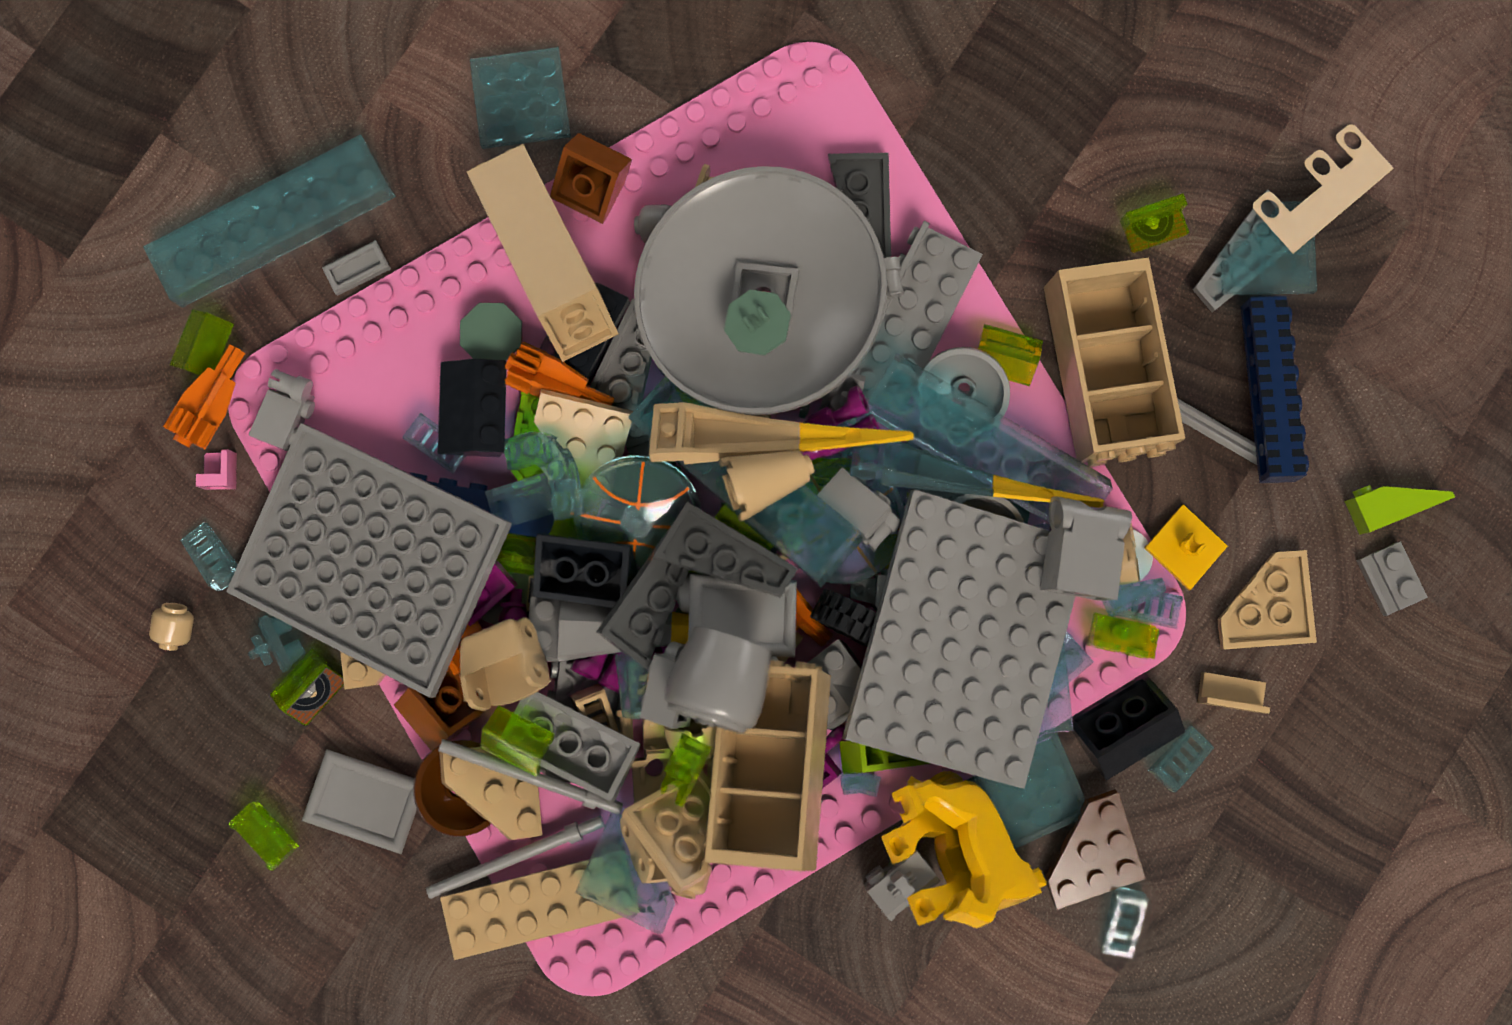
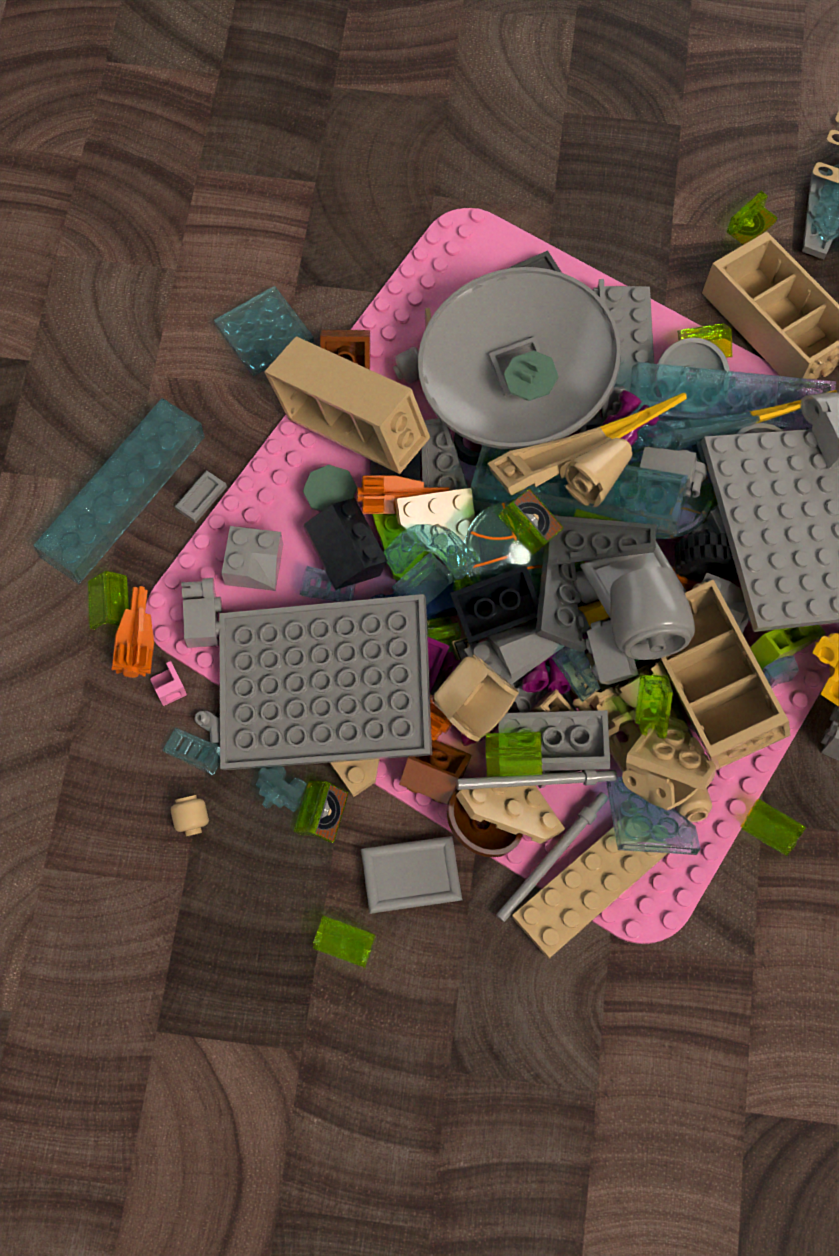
camera: 30 degrees left, 15 degrees down
none -> light grey arm [195,711,220,746]
none -> light grey slope [222,526,283,591]
none -> panel [498,489,563,555]
none -> clear neon green hinge [740,799,806,856]

